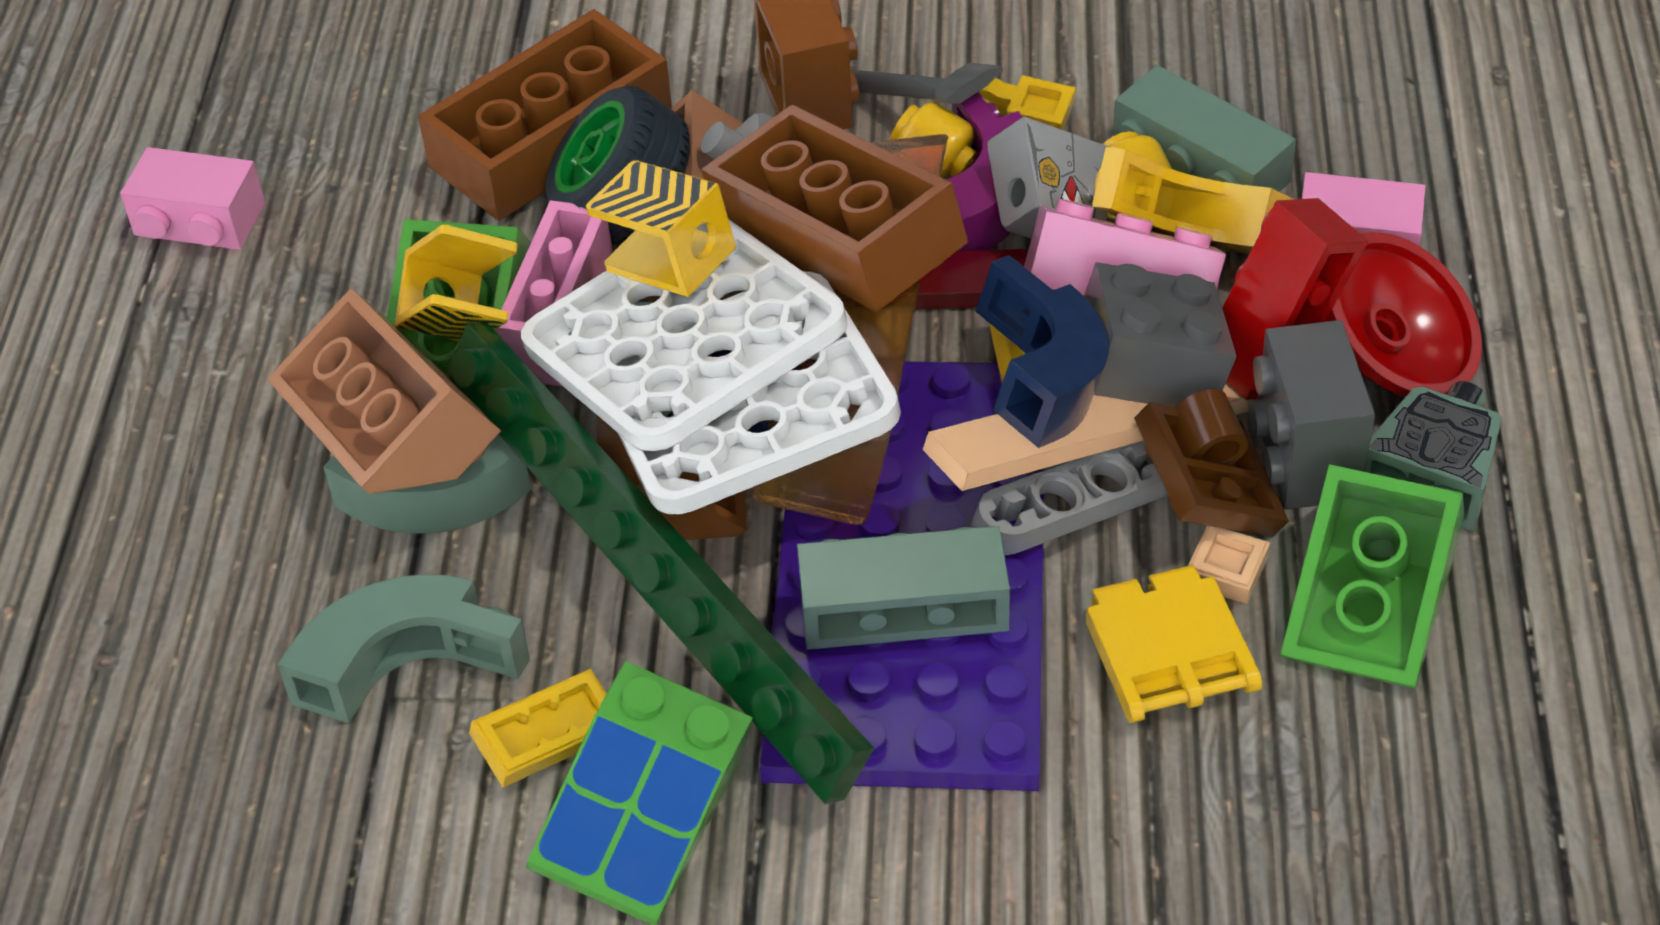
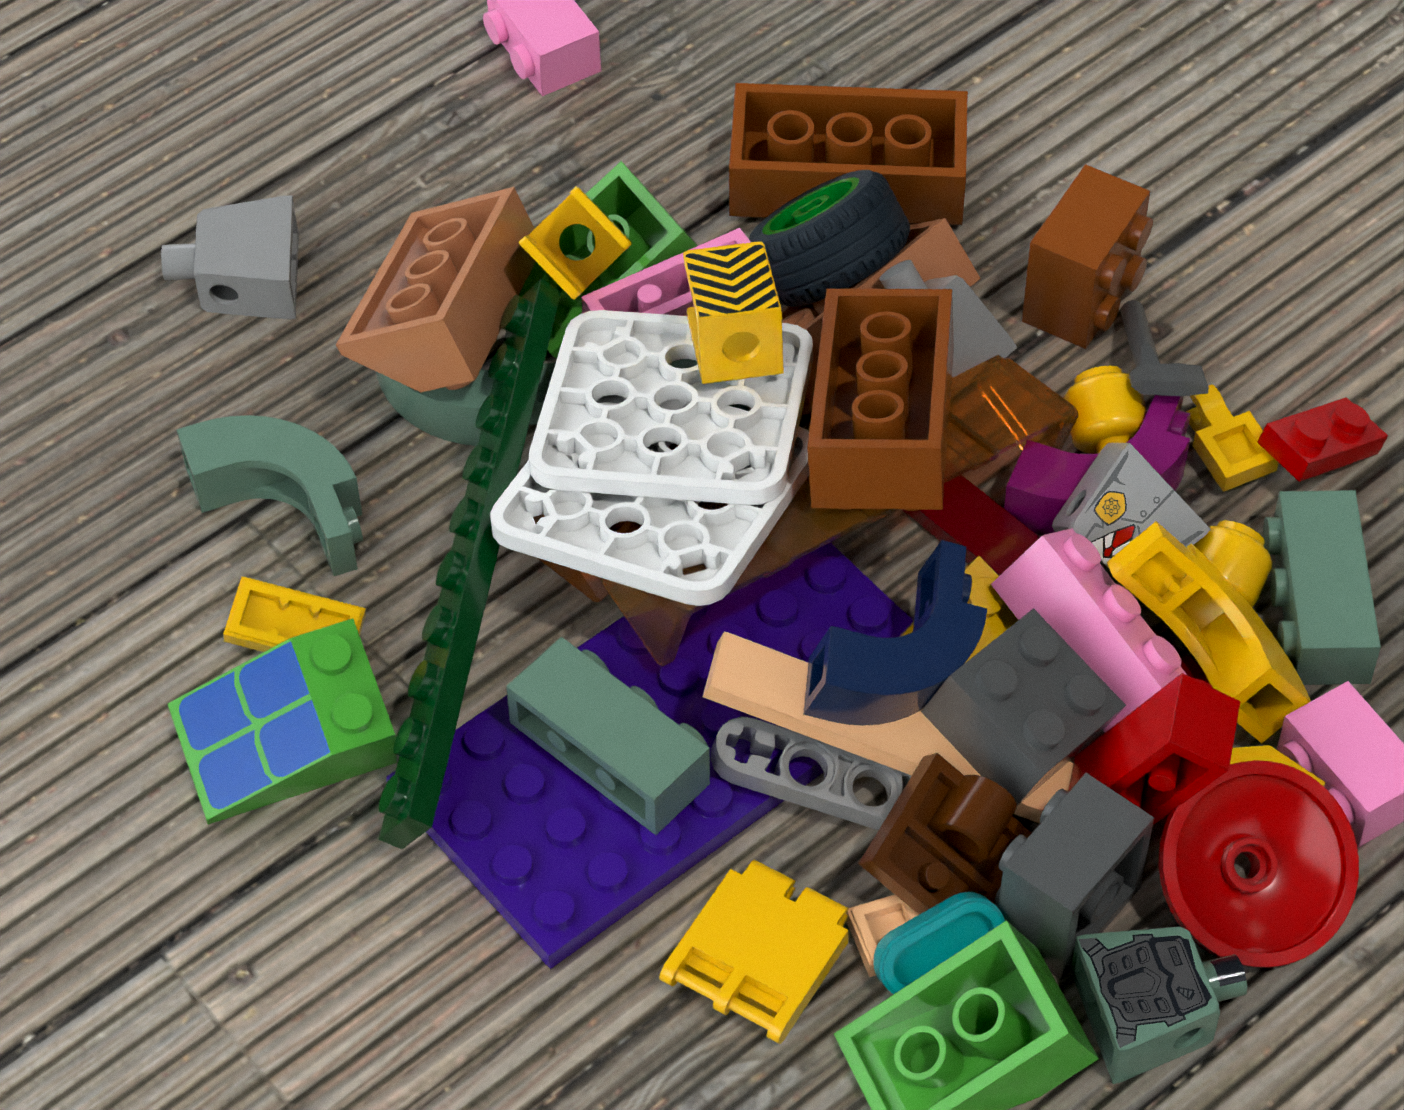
camera: 45 degrees right, 5 degrees up
none -> light grey torso [161,195,299,319]
none -> teal tile [873,892,1005,994]
none -> red plate [1257,397,1388,482]

